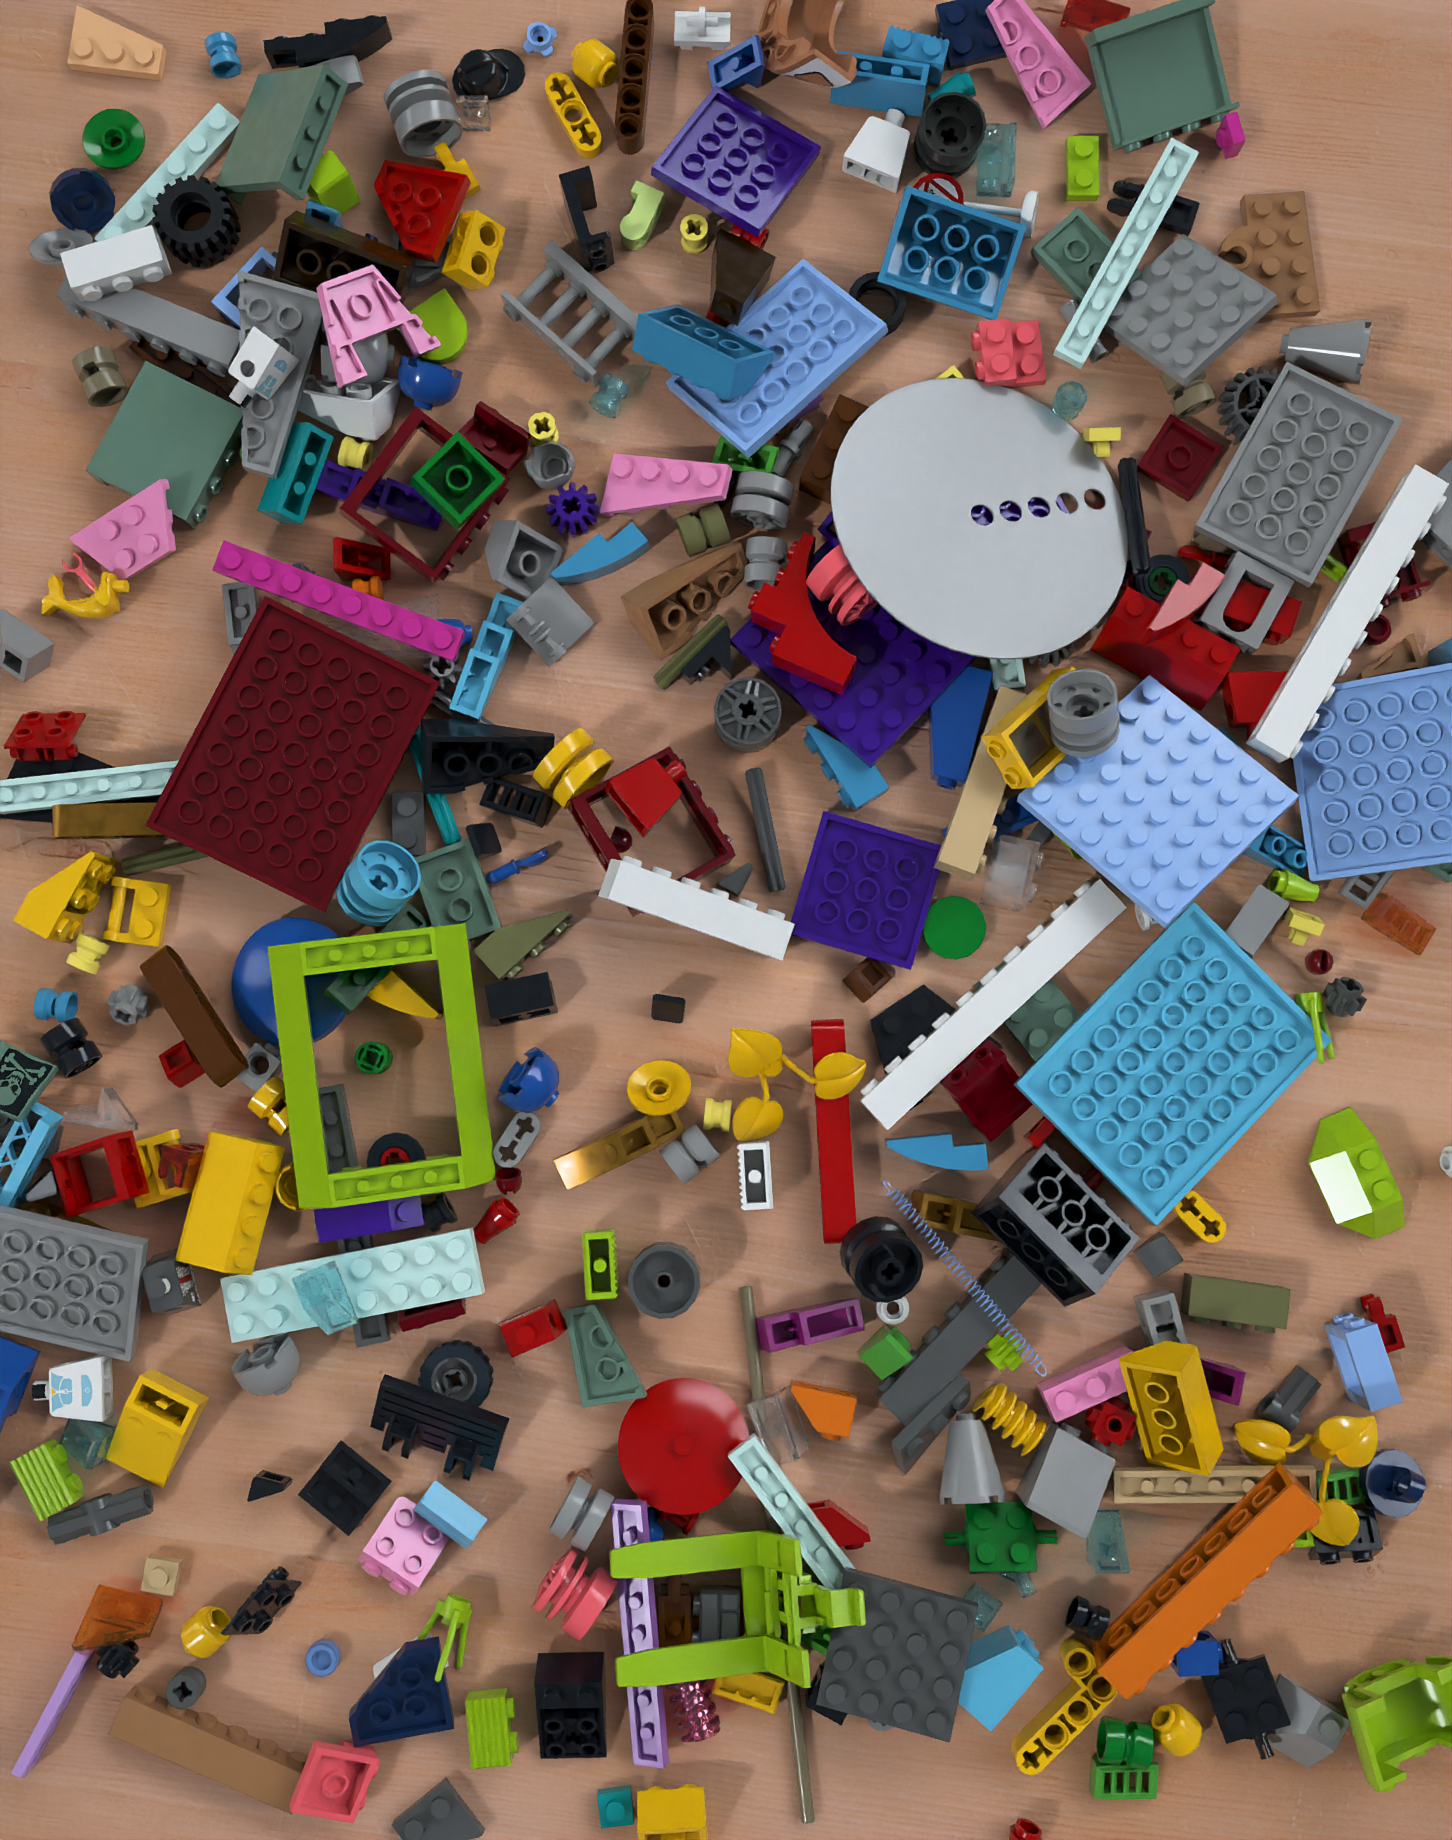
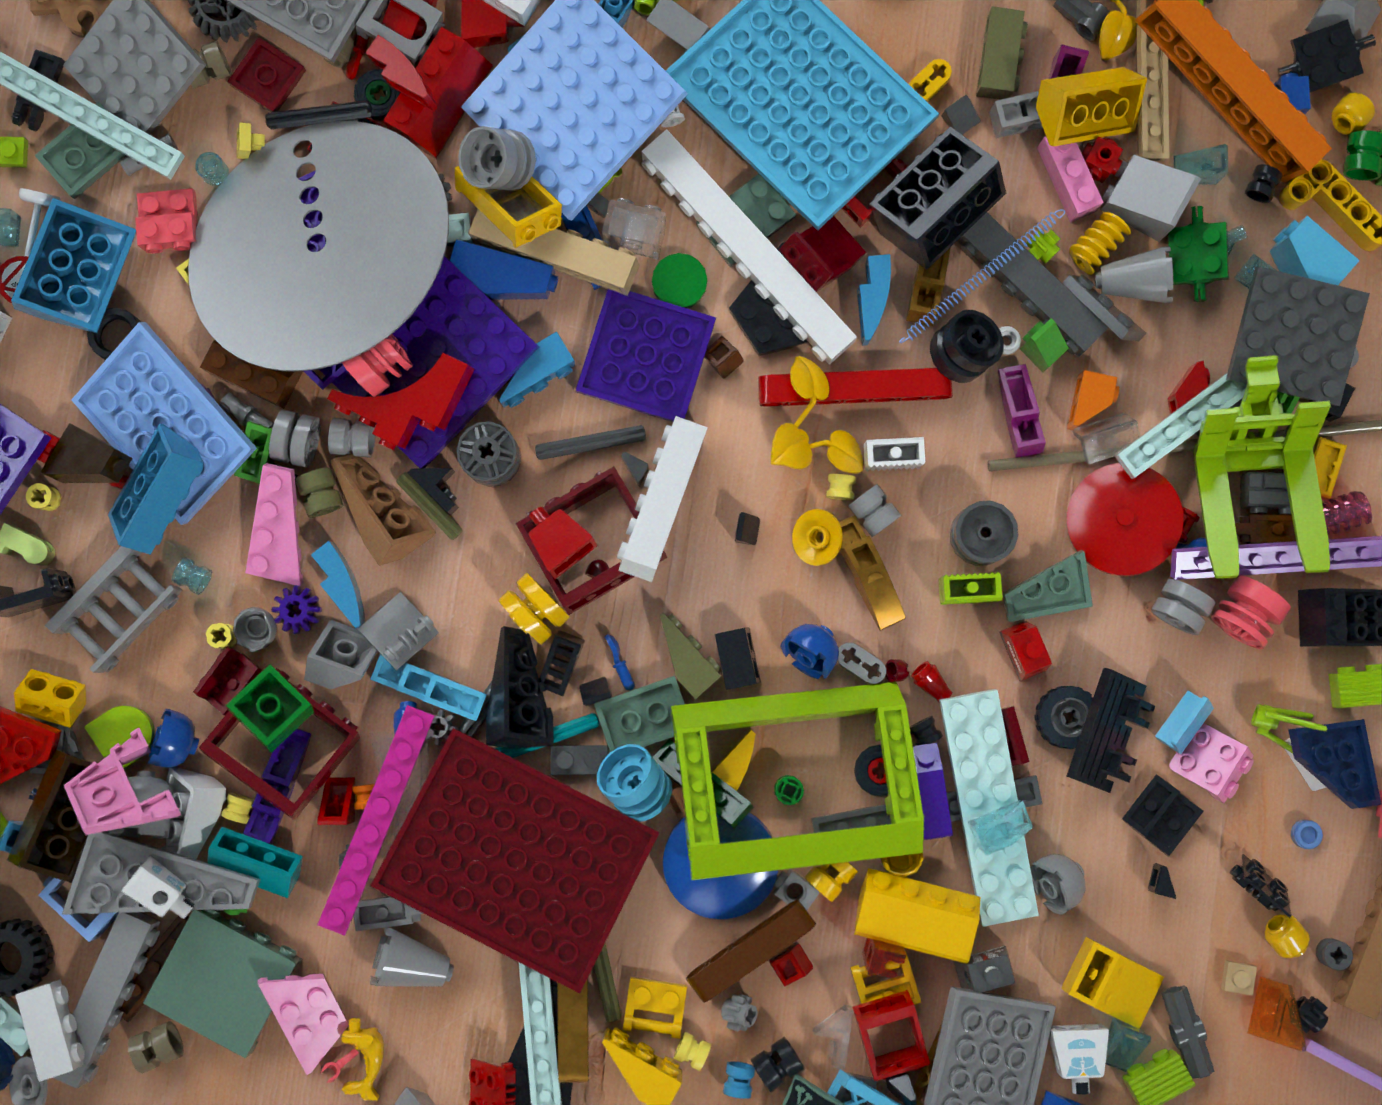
camera: 95 degrees left, 0 degrees up
none -> light grey cone [370,927,454,987]

